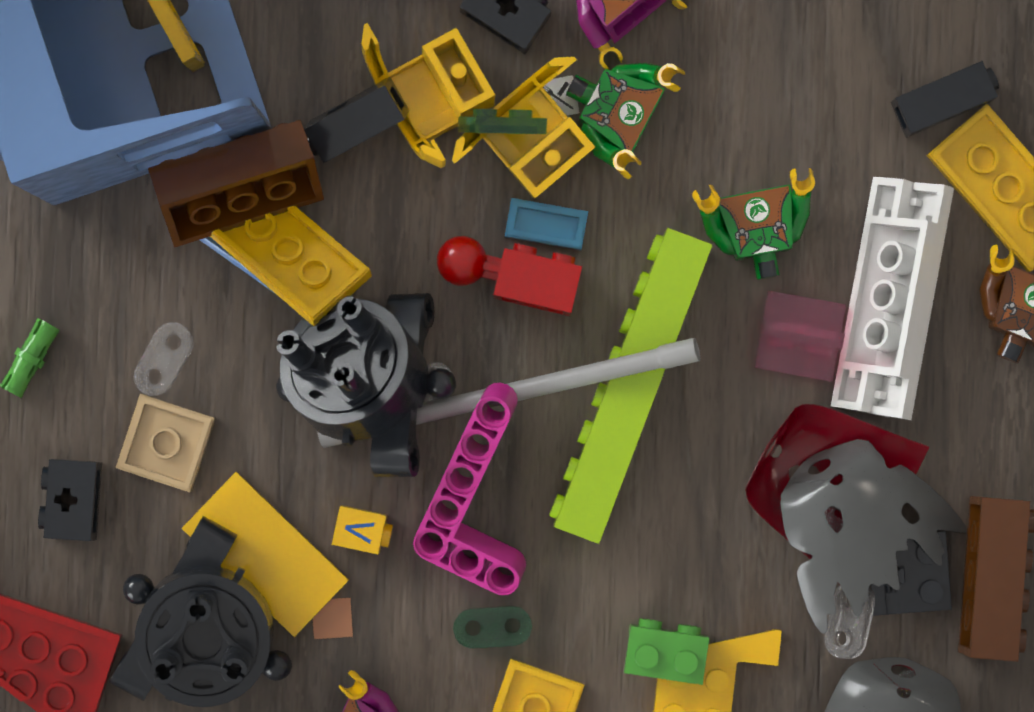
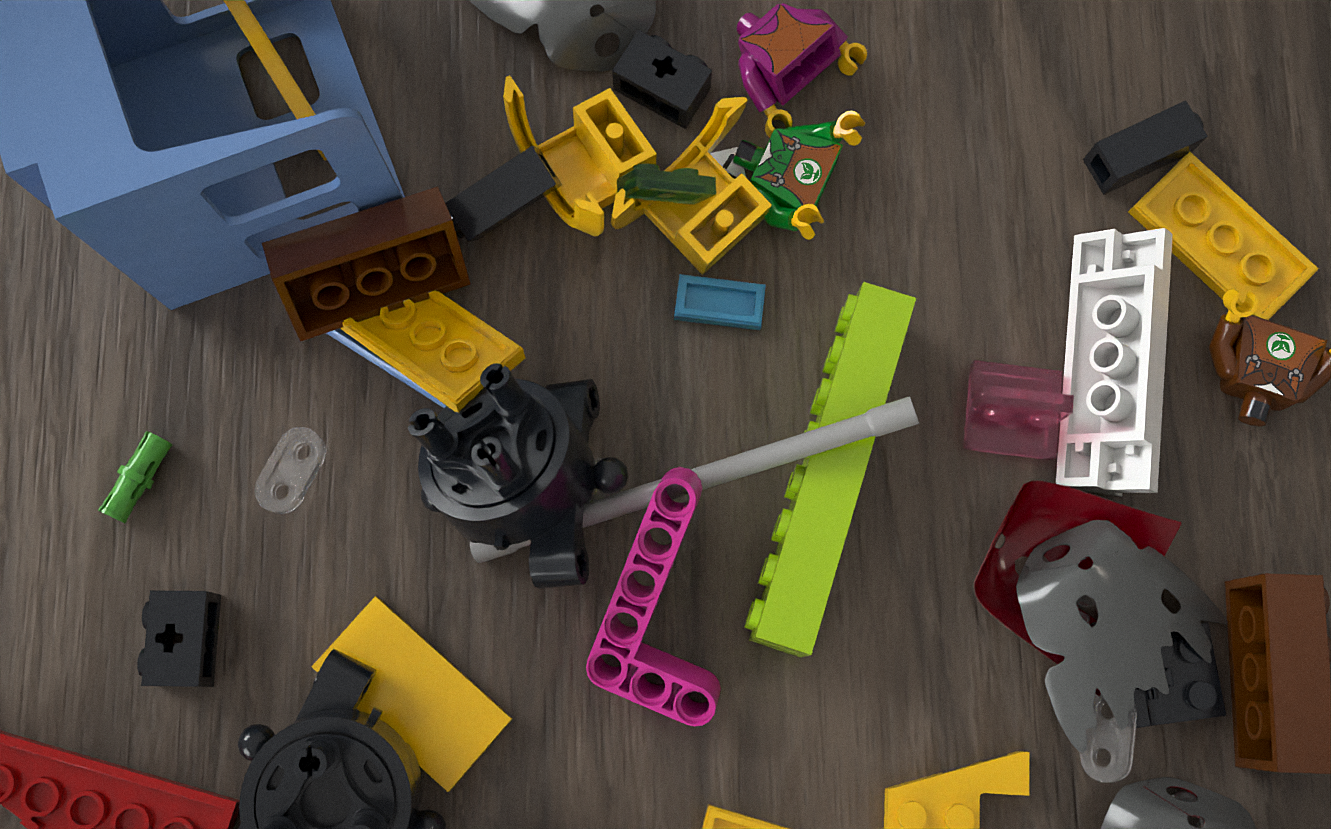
camera: 10 degrees left, 10 degrees down
tan tile [116,394,216,492] -> none
nougat sticker [313,598,353,639] -> none
yellow brick [331,505,393,555] -> none
red brick [437,236,582,317] -> none
clear green plate [453,606,532,648] -> none
bright green bracket [624,618,709,685] -> none
torso [692,168,815,280] -> none

